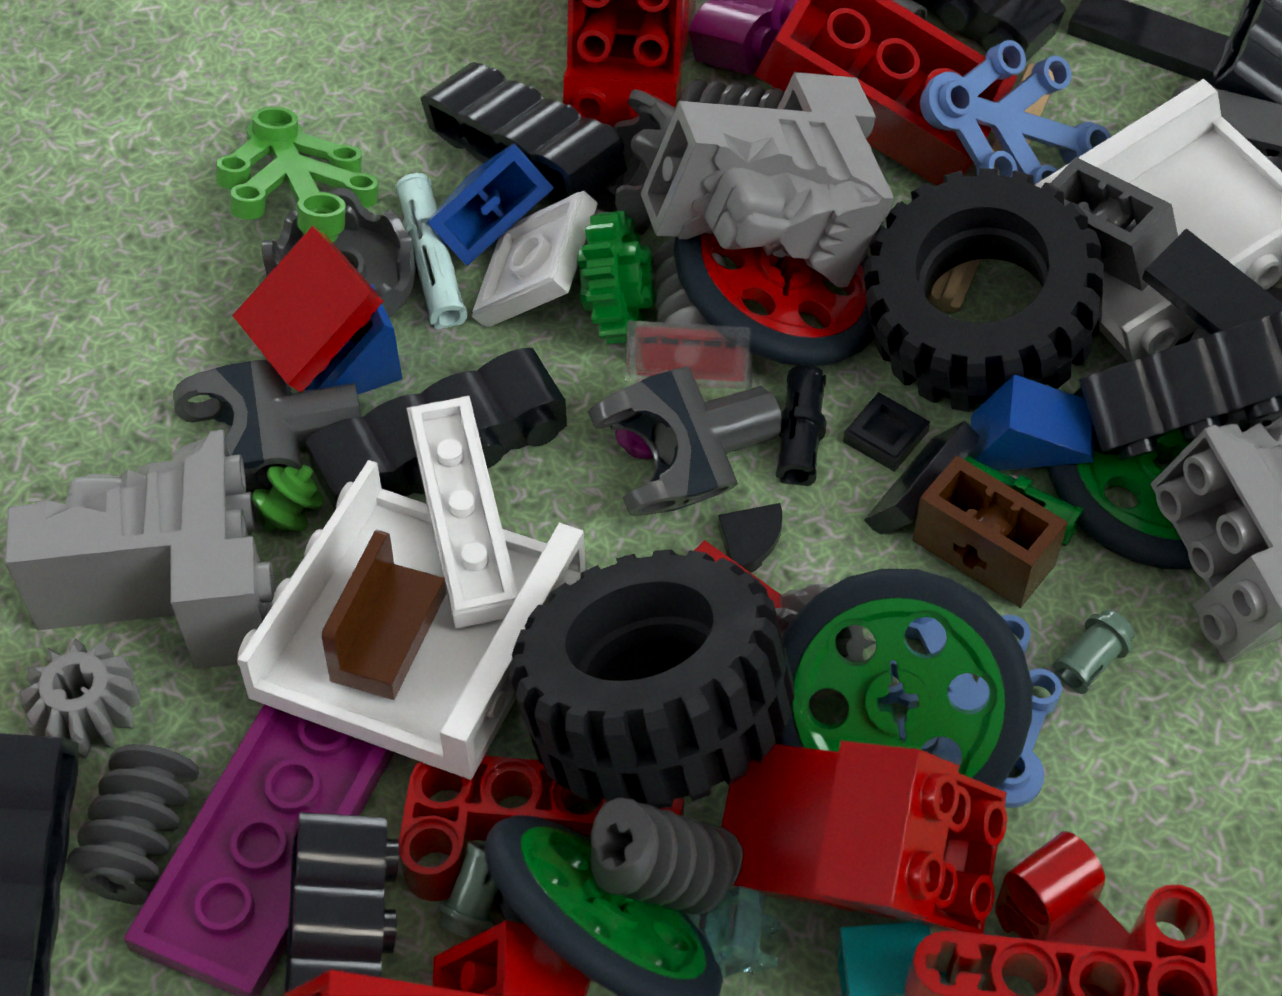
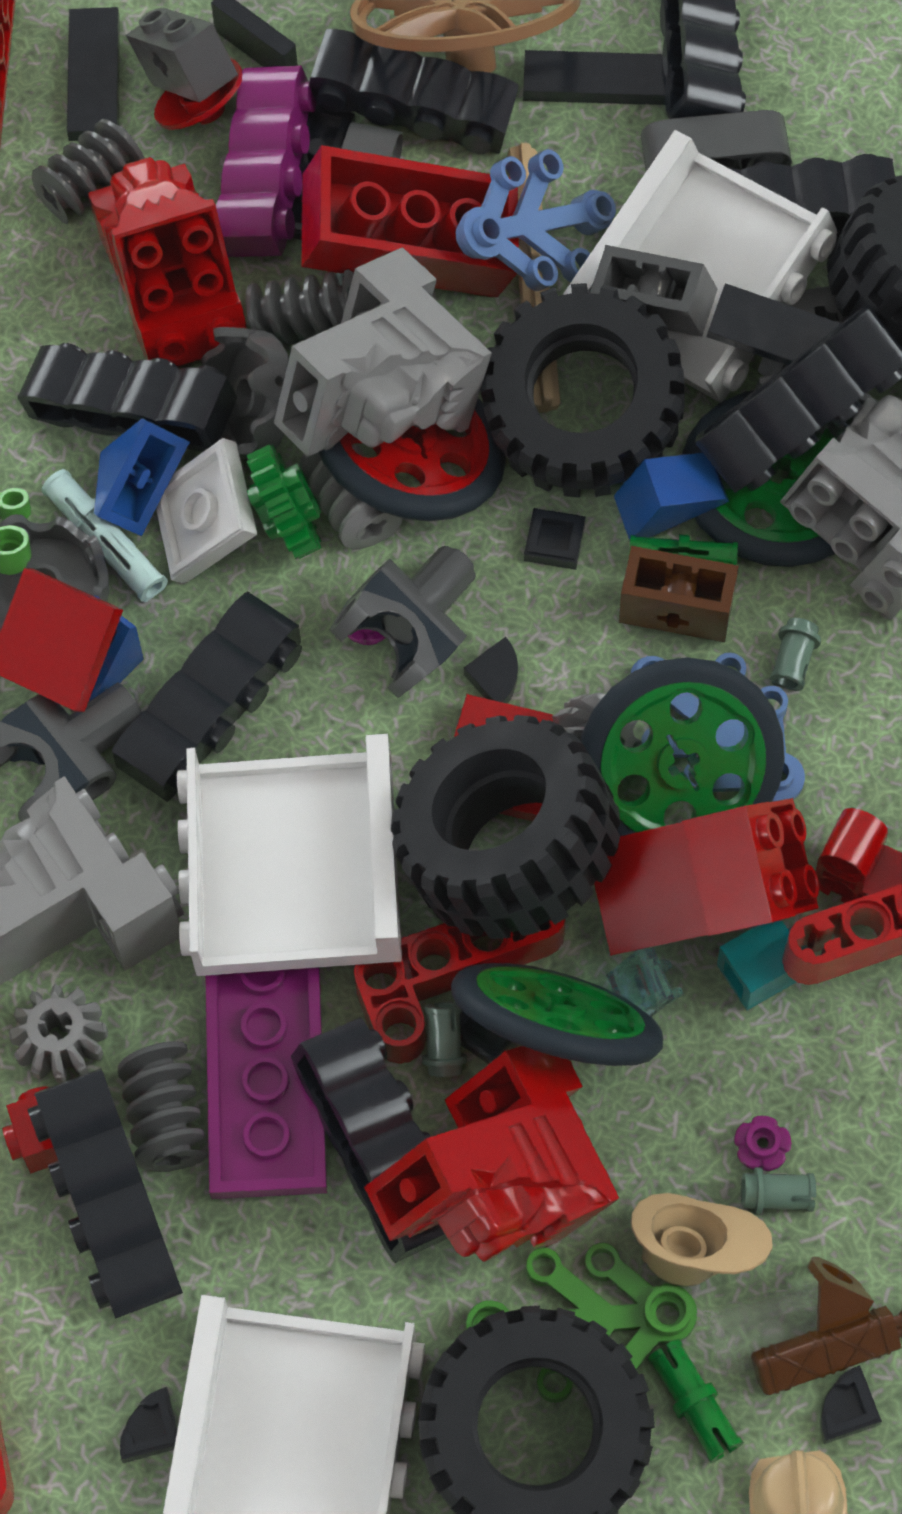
camera: 25 degrees left, 10 degrees up
bright green wheel [252,465,323,532] -> none
reddish brown panel [321,530,446,700] -> none
white tile [407,396,518,629] -> none
dark grey piece [591,798,743,915] -> none
clear slope [625,320,752,390] -> none
black pin [776,366,827,486] -> none
black tile [864,421,980,535] -> none

